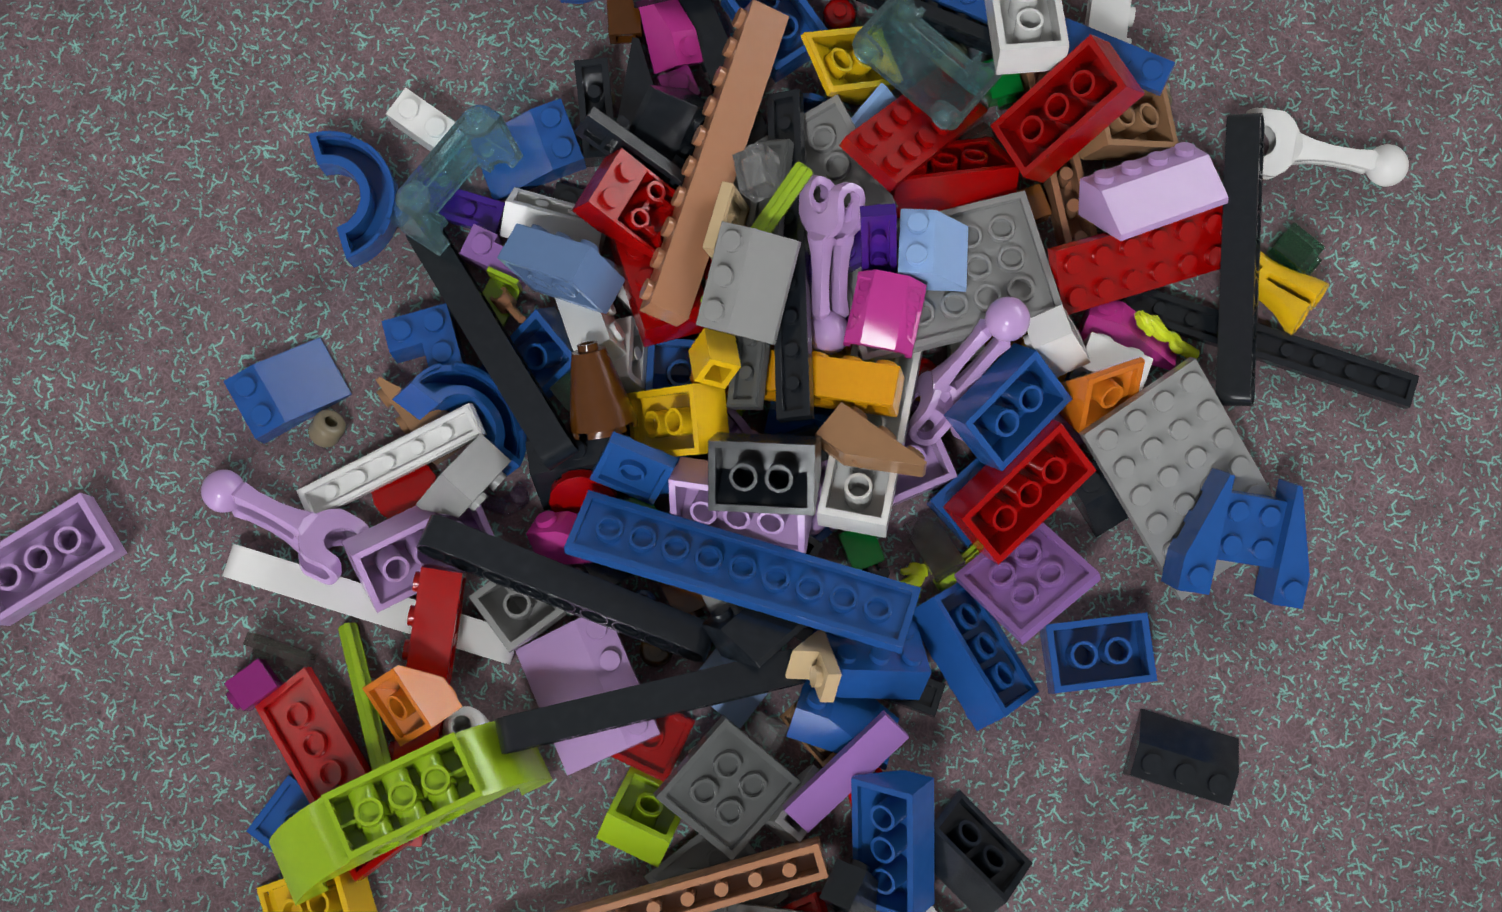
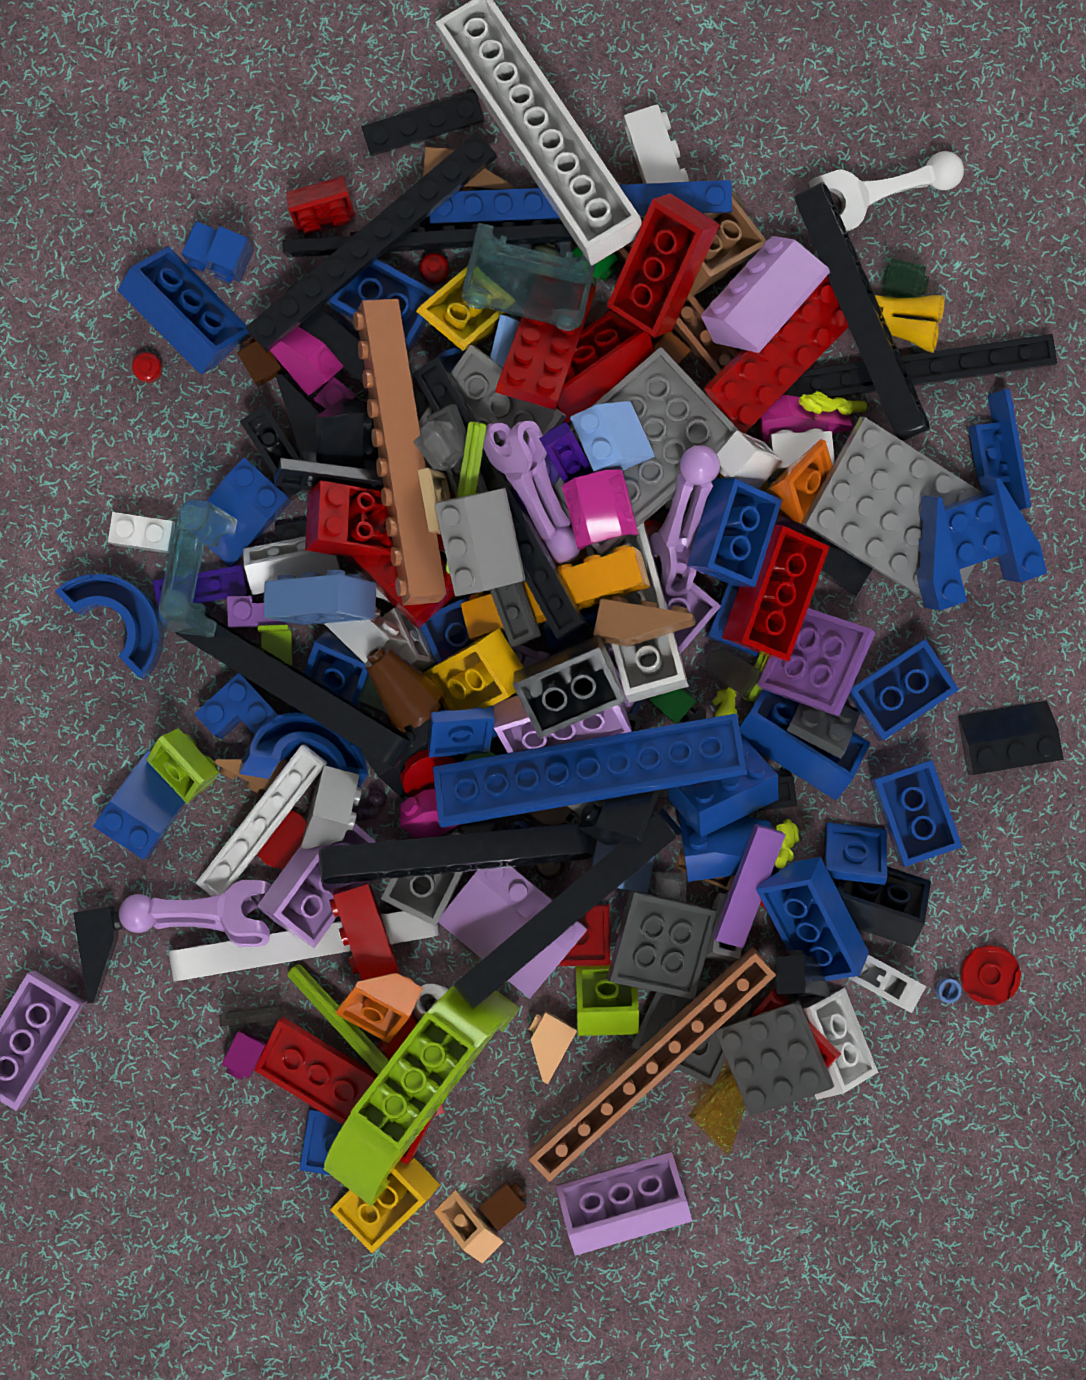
camera: 20 degrees left, 5 degrees up
dark tan piece [308,409,346,448] -> none
nougat hand [490,287,526,323] -> none
yellow brick [688,328,741,389] -> none
tan slope [785,630,842,703] -> none
none -> black slope [73,906,123,1004]
none -> lime slope [146,728,220,804]
none -> light nougat slope [528,1010,577,1084]
none -> neon yellow animal [775,819,800,869]
none -> dark grey plate [787,702,860,759]
none -> blue plate [824,822,887,885]
none -> blue brick [870,760,962,867]
none -> blue bracket [968,389,1031,510]

